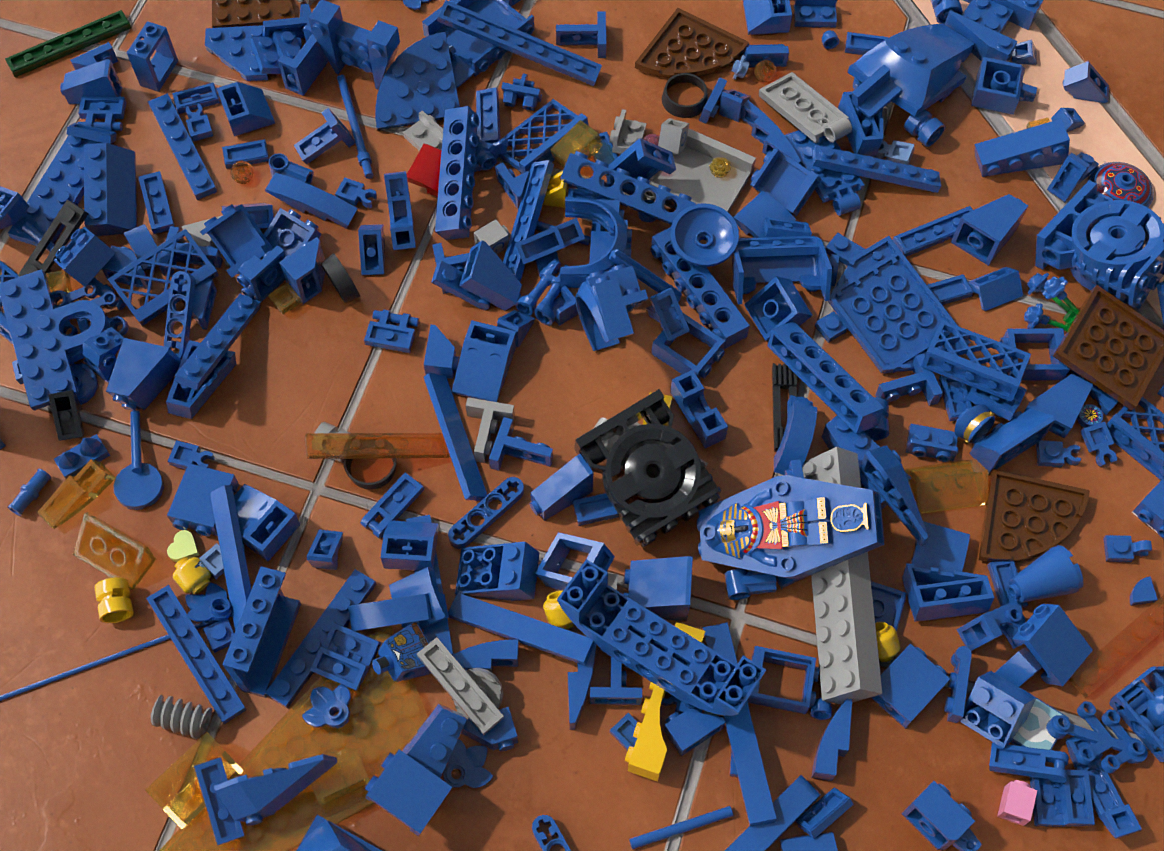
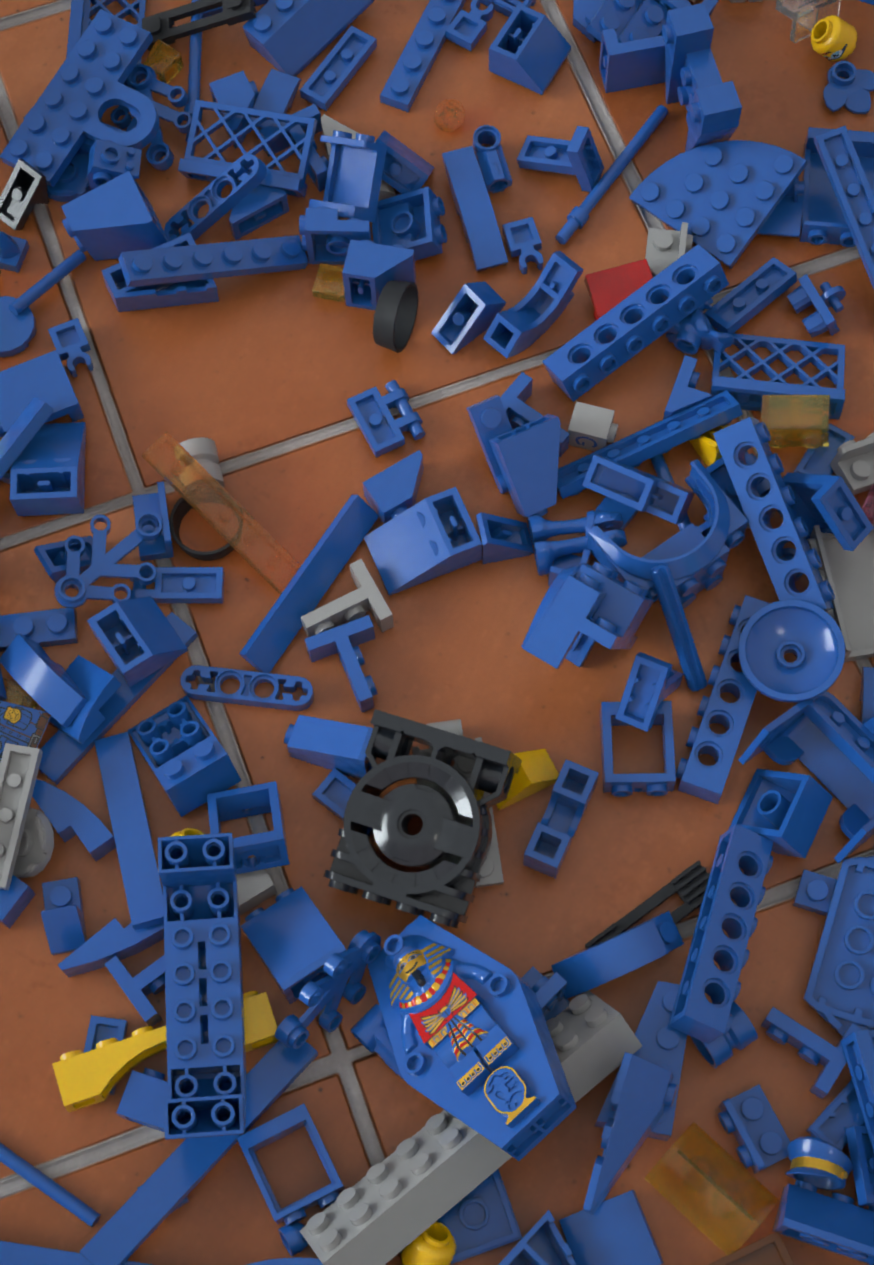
camera: 55 degrees right, 5 degrees up
blue slope [54,227,116,287] -> none
blue tile [222,139,269,169] -> none
none -> blue slope [41,877,87,955]
none -> blue plant [54,511,163,608]
none -> blue panel [132,481,174,561]
none -> blue plant [275,930,381,1049]

